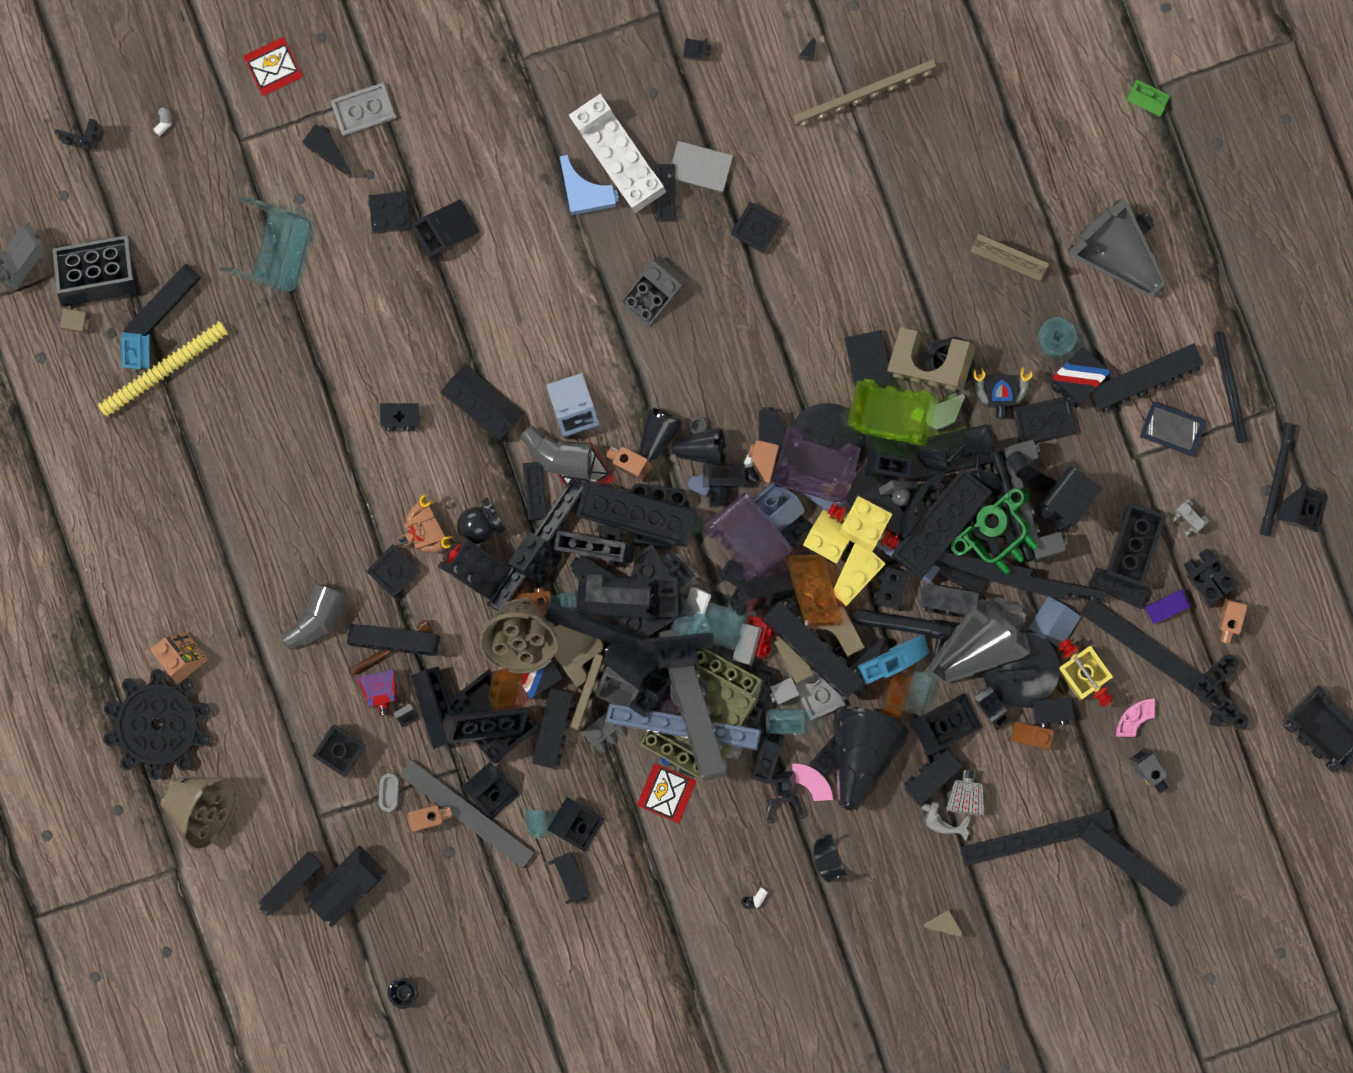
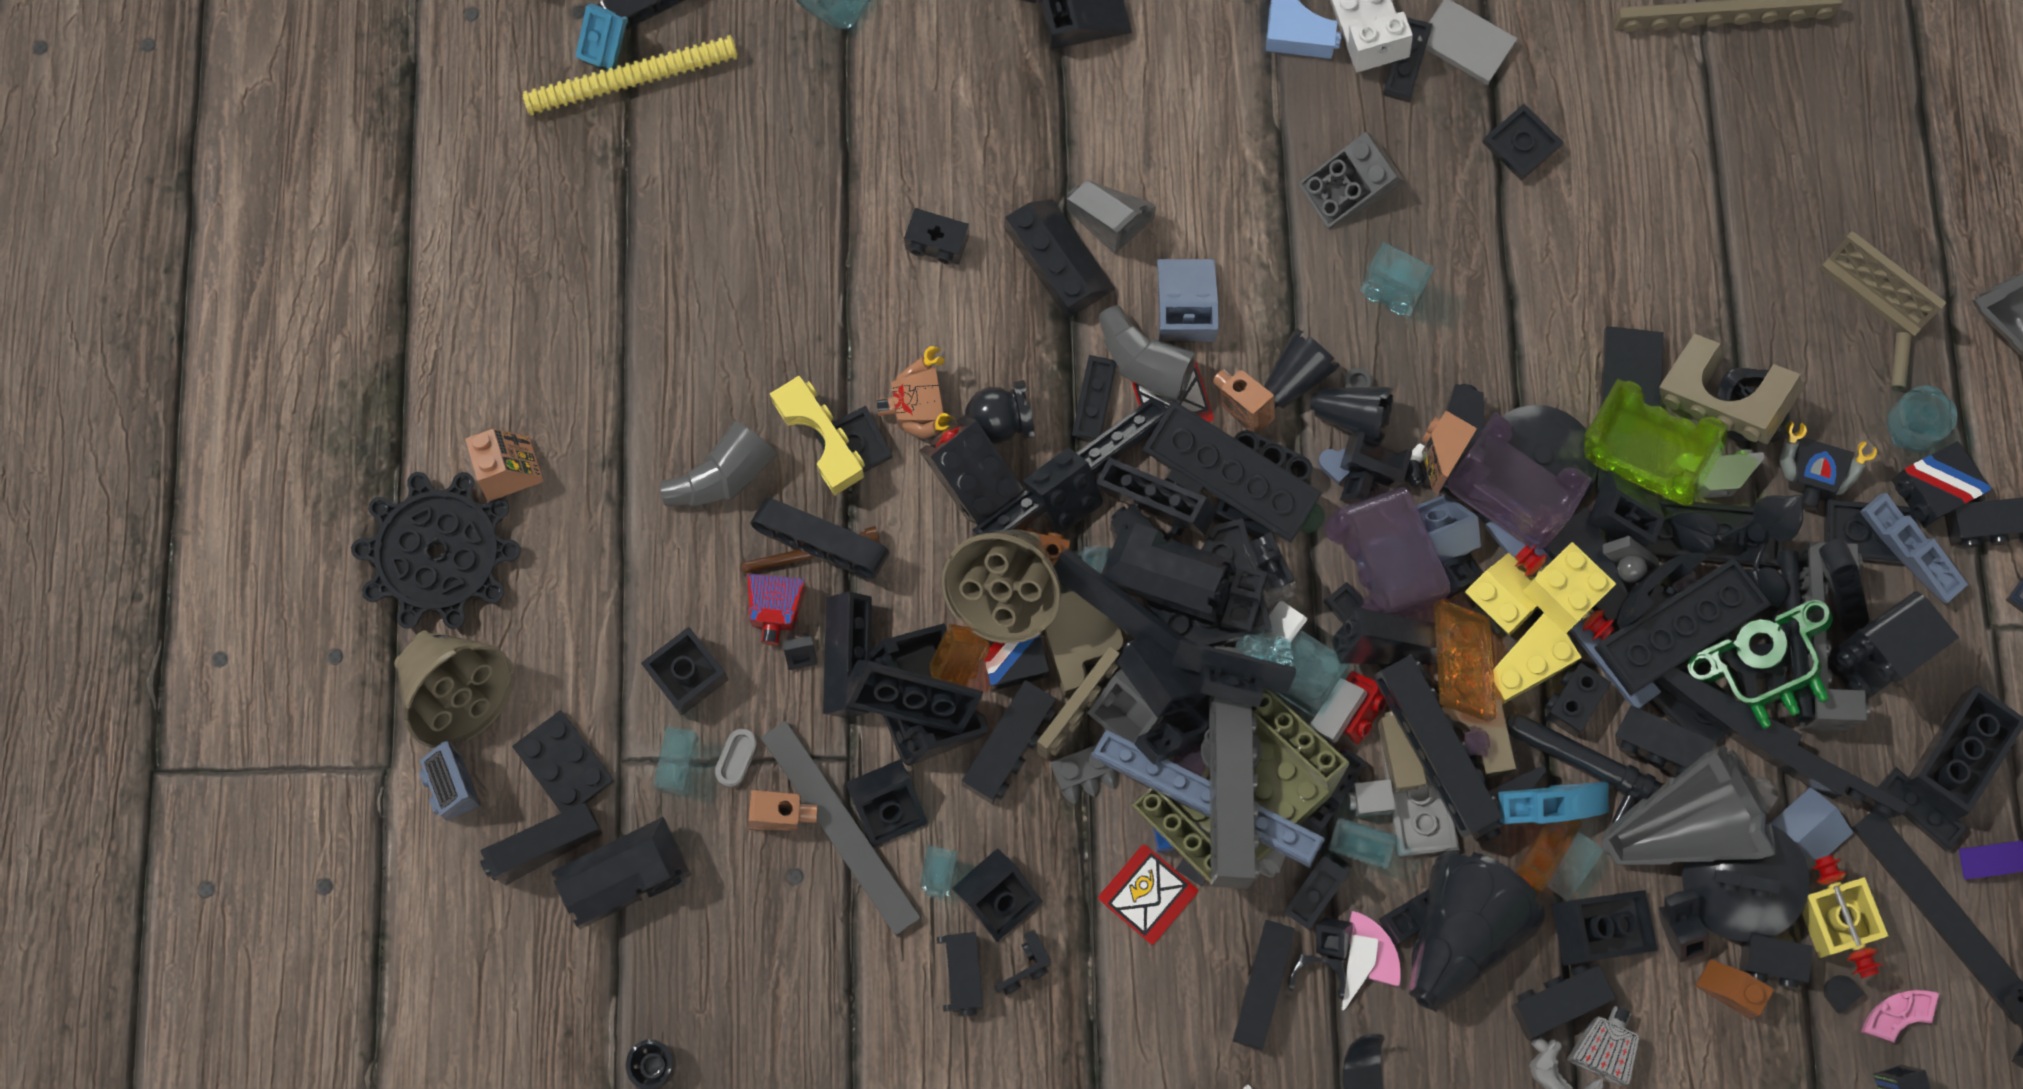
camera: 20 degrees right, 10 degrees down
none -> sand blue slope [419,741,481,820]
none -> black plate [512,710,615,813]
none -> clear light blue brick [654,727,700,797]
none -> light yellow arch [770,376,865,496]
none -> black bracket [994,929,1052,995]
none -> dark grey slope [1067,180,1156,255]
none -> black slope [1232,919,1295,1051]
none -> white sticker [1342,935,1378,1010]
none -> clear light blue brick [1359,242,1435,317]
none -> clear purple plate [1465,726,1491,757]
none -> black tile [1823,975,1864,1013]
none -> sand blue slope [1860,493,1968,603]
none -> dark tan piece [1891,332,1911,391]

